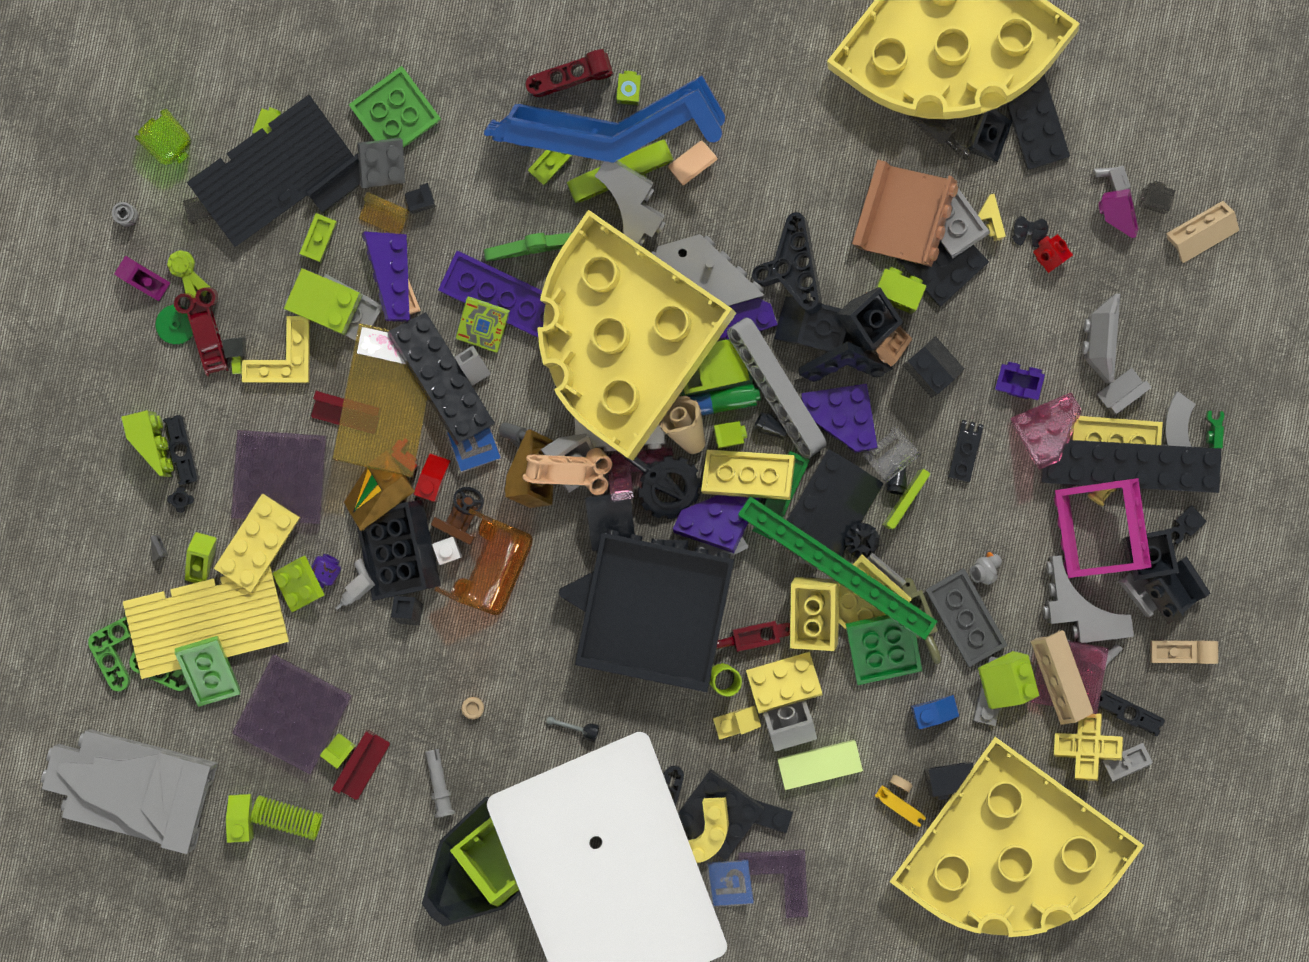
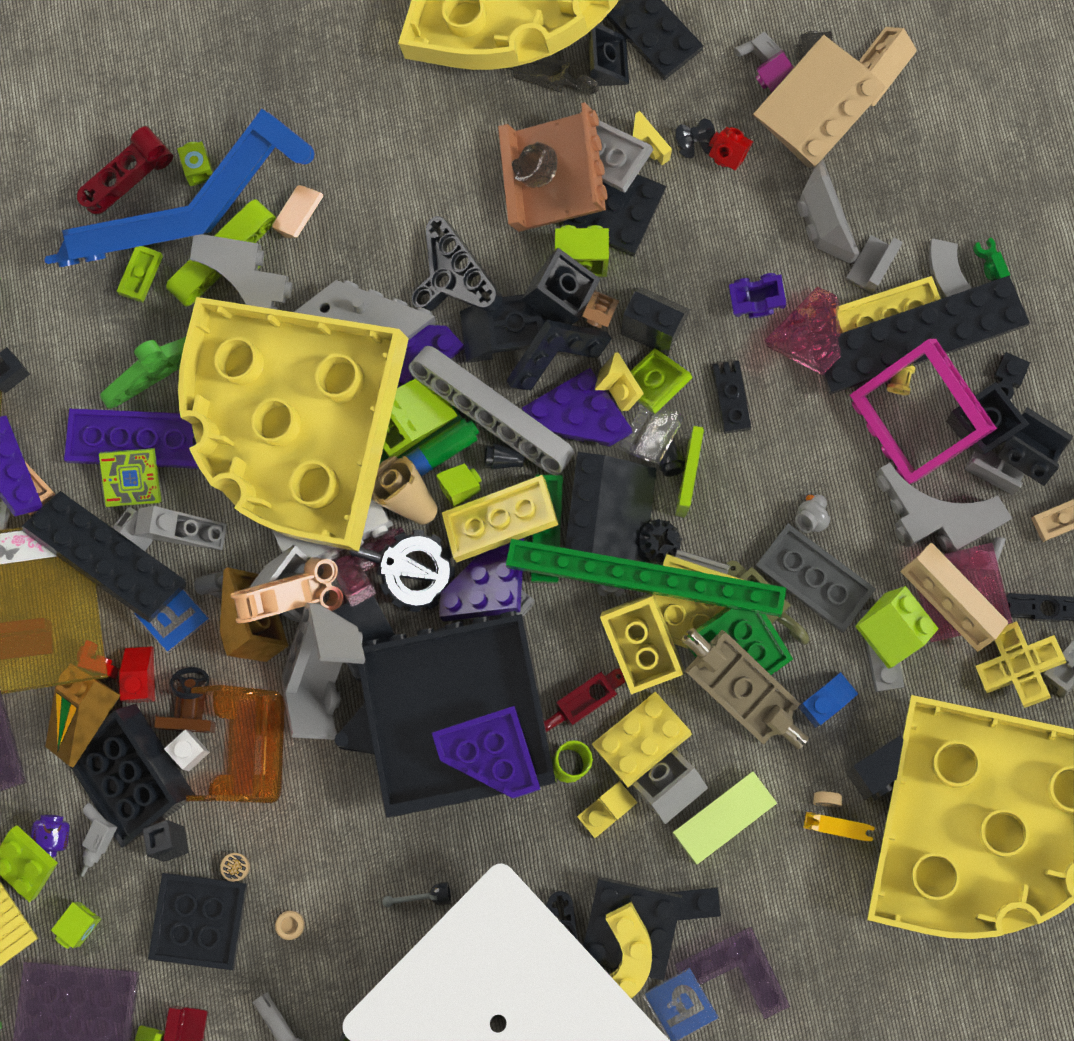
camera: 20 degrees left, 10 degrees down
none -> lime brick [51,902,101,949]
none -> light grey slope [134,506,227,550]
none -> black plate [148,873,248,971]
none -> tan tile [220,853,250,882]
none -> light grey windscreen [282,603,365,740]
none -> dark purple plate [432,706,541,799]
none -> clear smoke hair [512,142,558,188]
none -> light yellow slope [595,353,644,411]
none -> lime tile [630,348,692,414]
none -> dark tan plate [681,628,809,750]
none -> tan slope [752,35,886,168]

